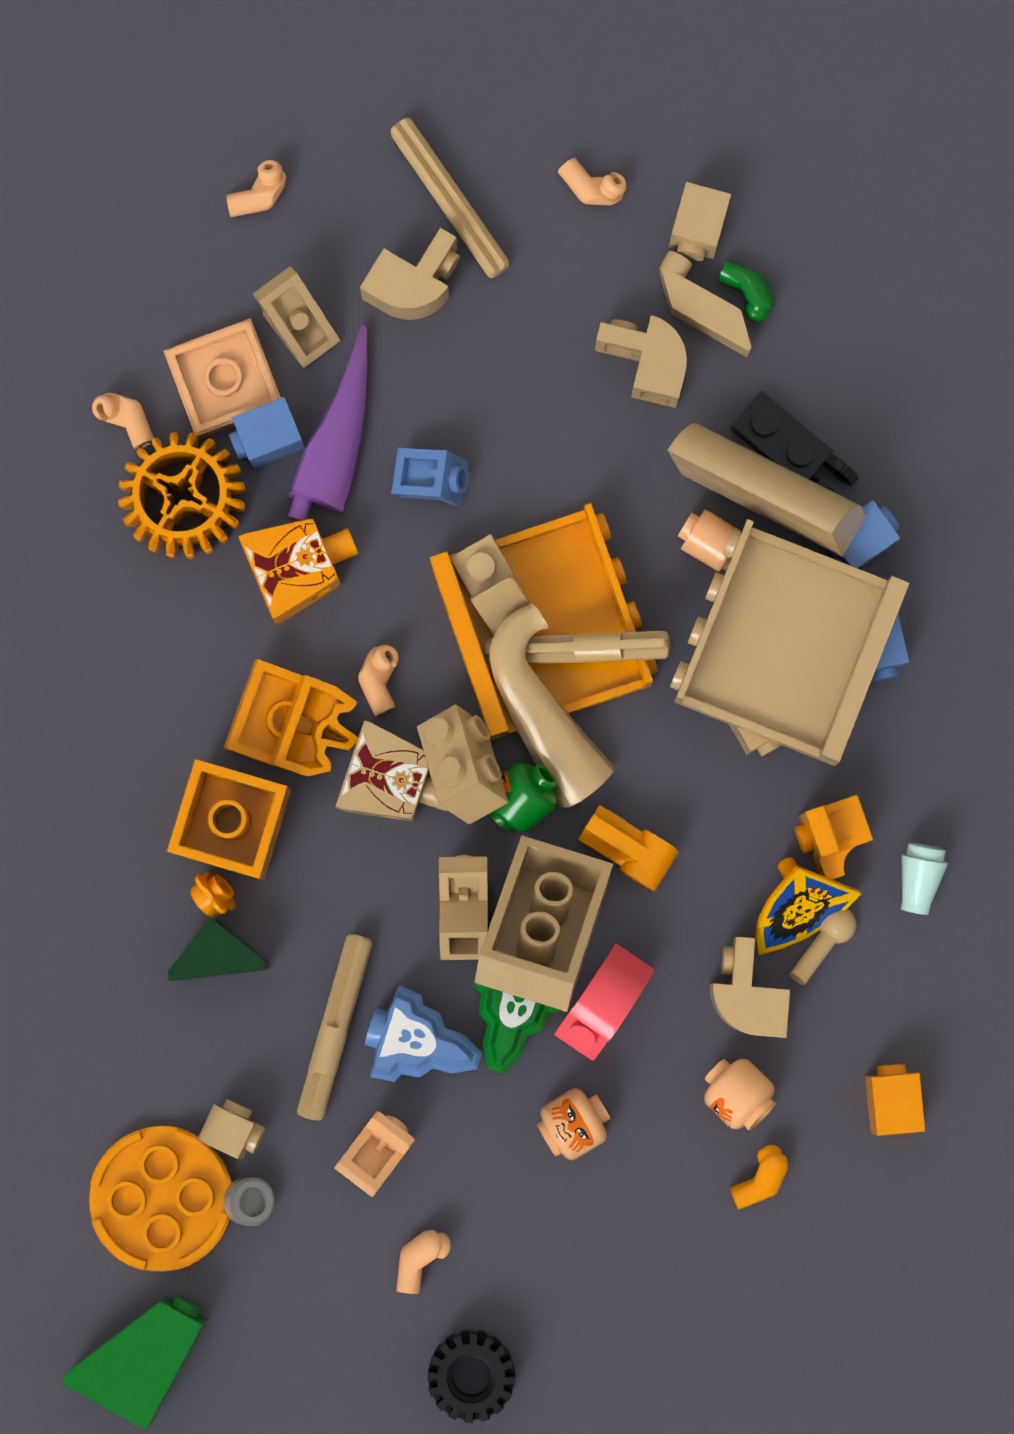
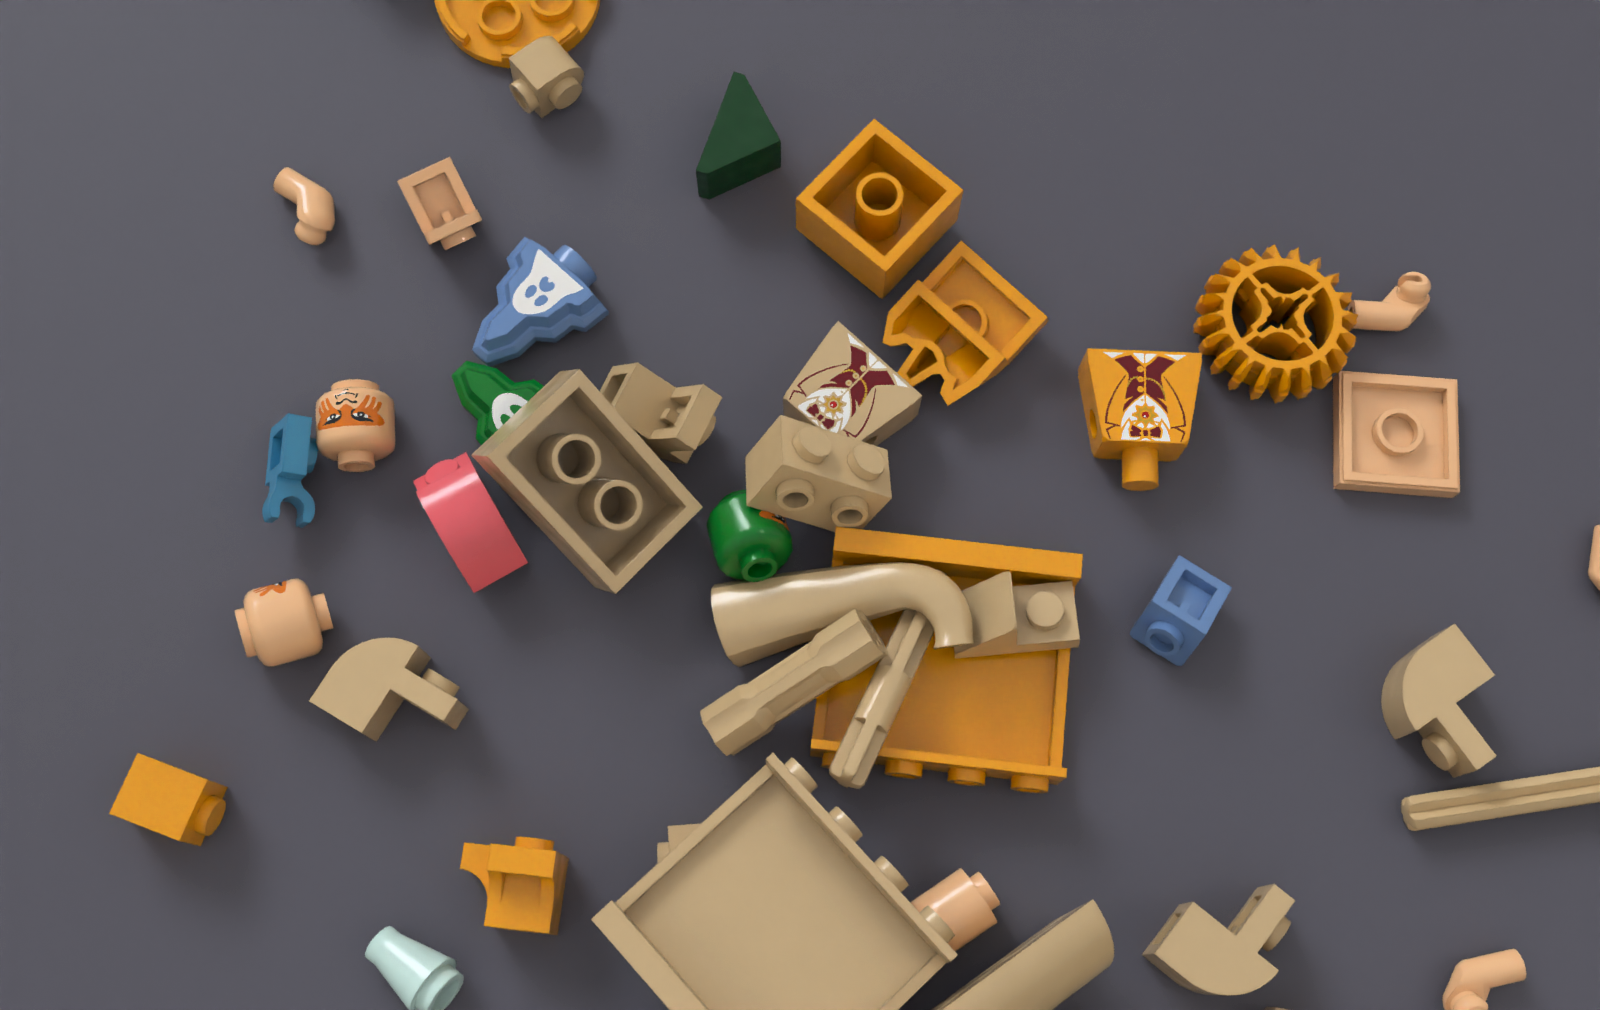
camera: 115 degrees right, 10 degrees down
light orange plate [190,871,236,918] -> none
light grey tile [224,1177,275,1226] -> none
medium blue brick [229,397,305,469] -> none
tan slope [253,266,341,368] -> none
medium lavender piece [287,324,368,522] -> none
tan axle [297,934,372,1121] -> none
light nougat arm [358,645,399,717] -> none
black tyre [427,1329,515,1423] -> none
light orange piece [578,805,680,892] -> none
light orange arm [729,1145,788,1210] -> none
shield [755,857,862,955] -> none
tan bar [789,909,857,985] -> none
none -> dark azure plate [262,413,318,528]
none -> tan axle [700,609,888,756]

